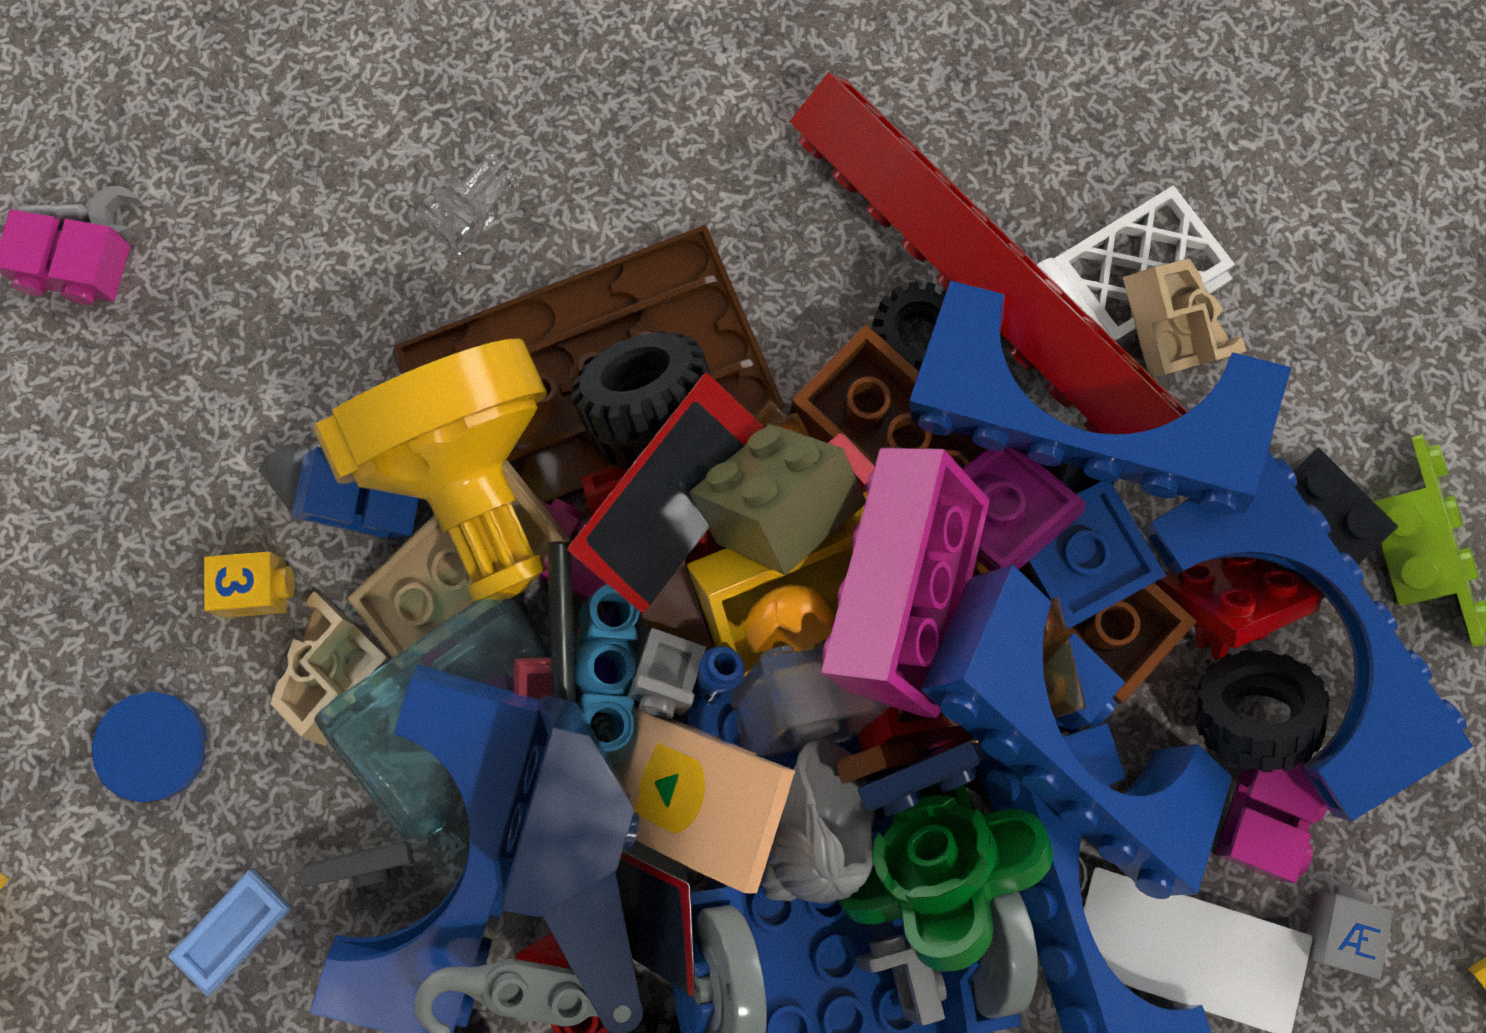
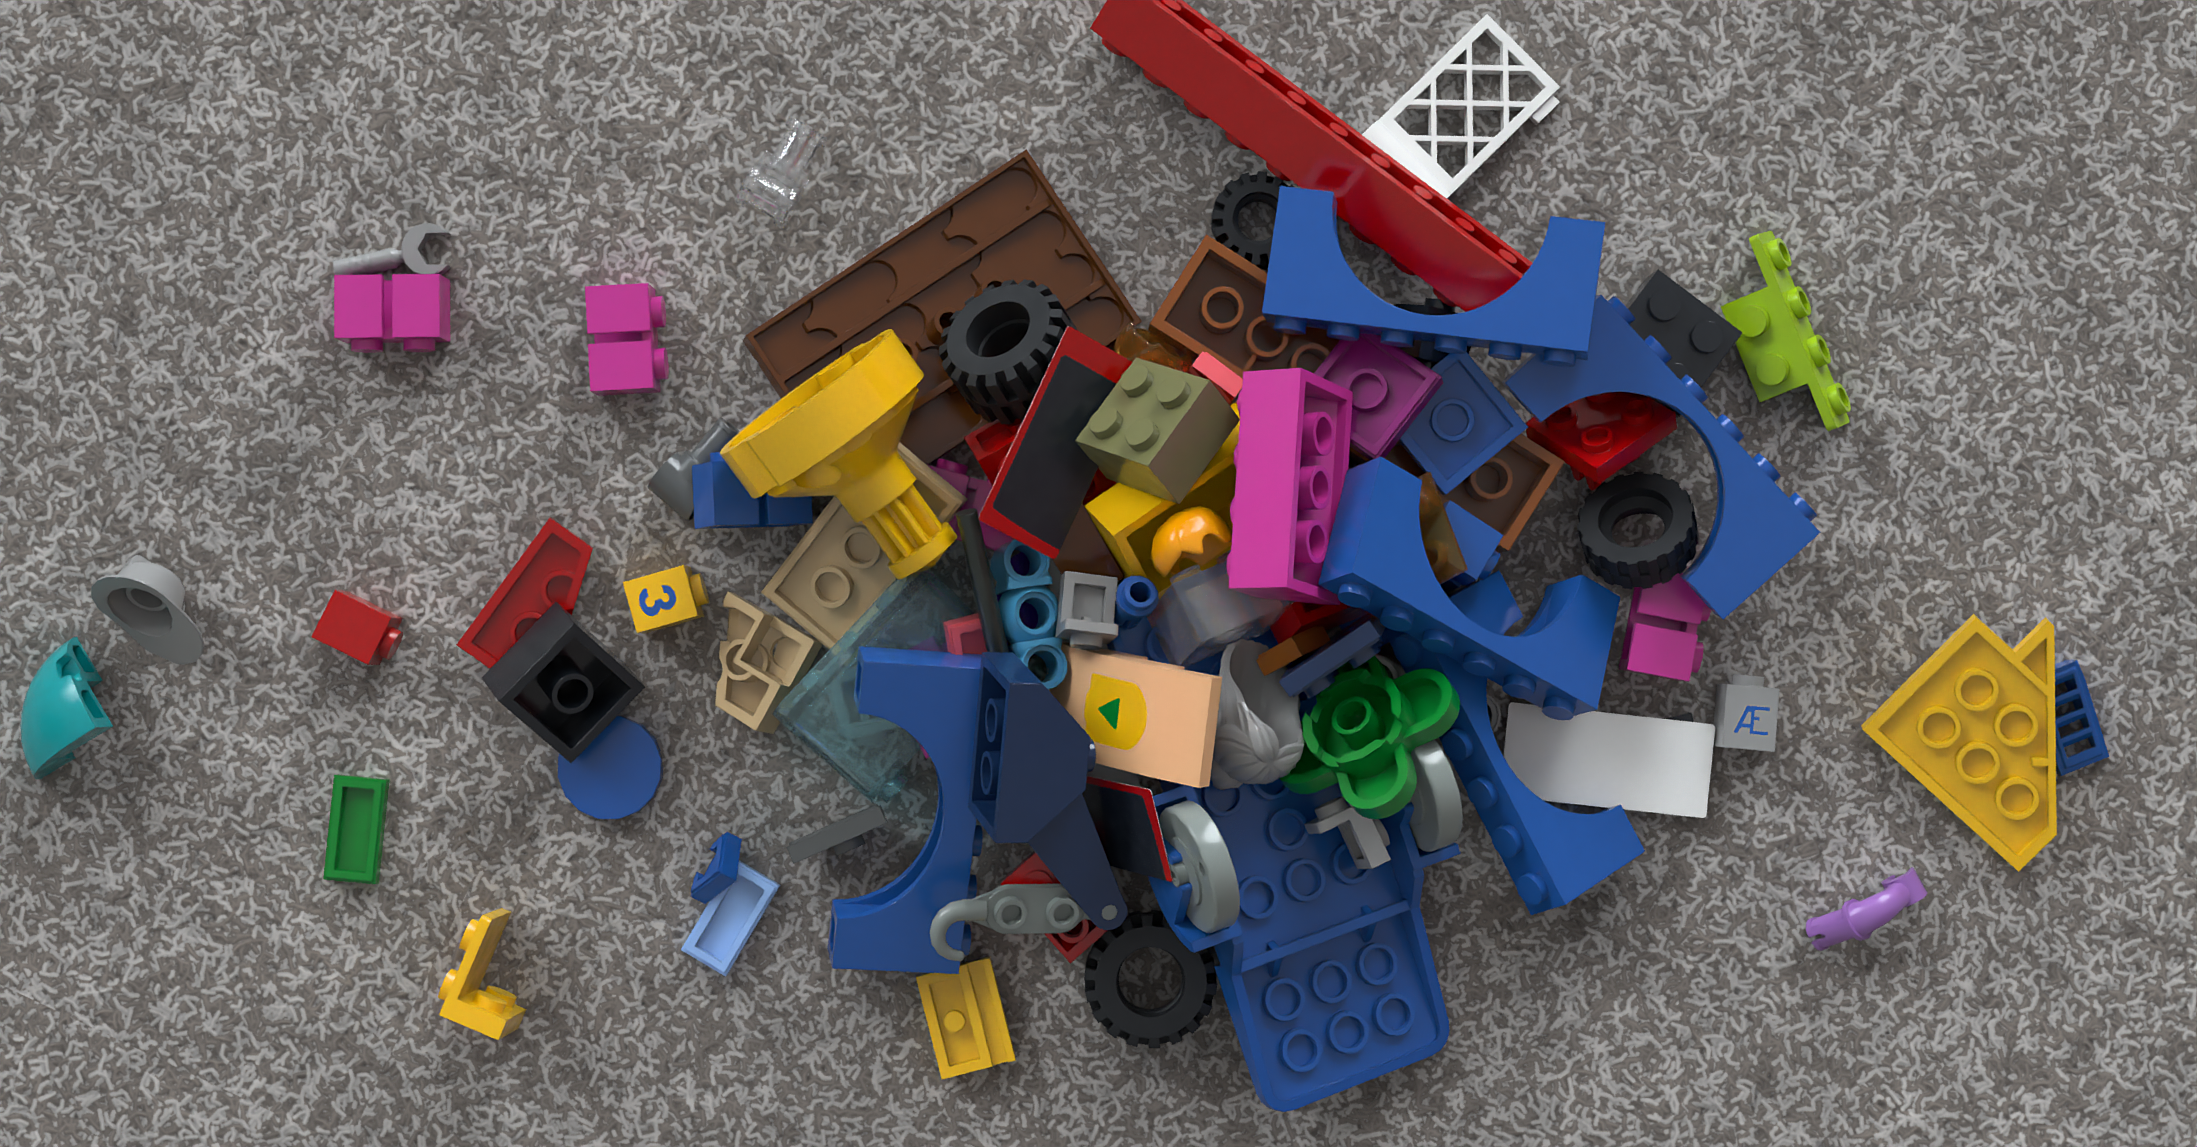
camera: 15 degrees left, 10 degrees up
tan slope [1123,258,1246,378] -> none
none -> red wing [456,517,594,669]
none -> black brick [482,602,645,763]
none -> dark pink piece [585,283,669,396]
none -> blue tile [690,832,742,904]

